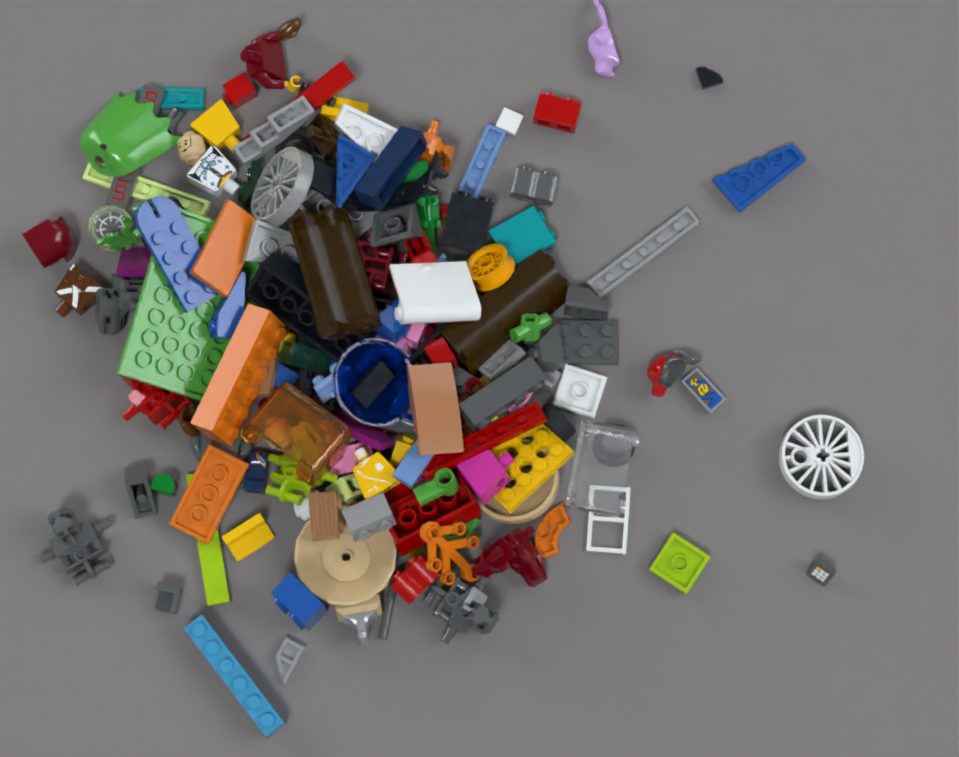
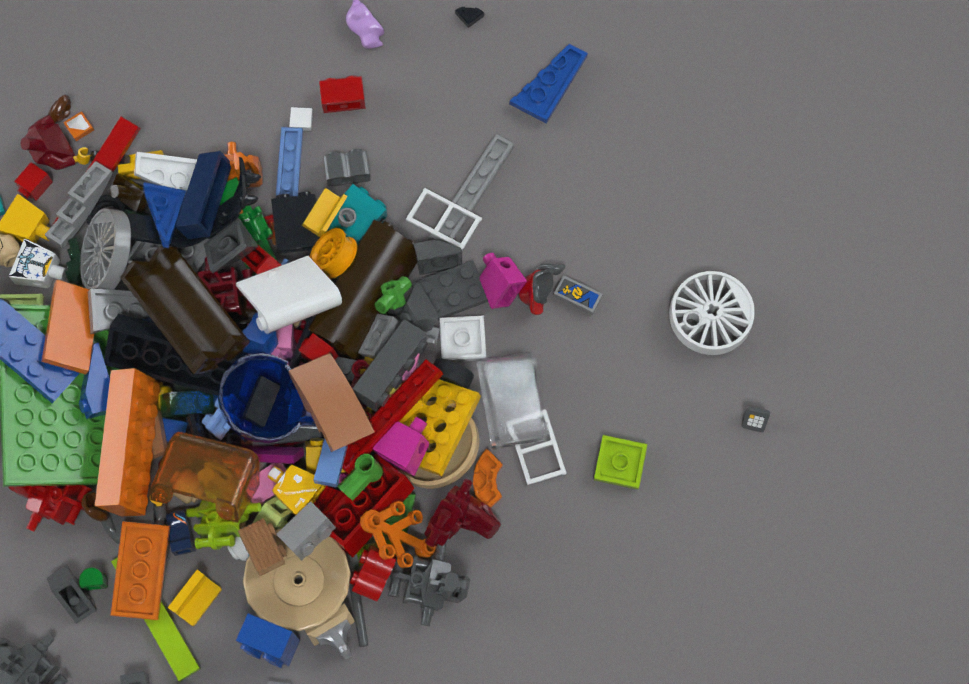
camera: 20 degrees left, 5 degrees down
none -> tile [63,111,94,141]
none -> yellow panel [302,188,348,237]
none -> light grey hinge [338,208,356,227]
none -> white window [406,188,482,251]
none -> dark pink torso [480,253,527,309]

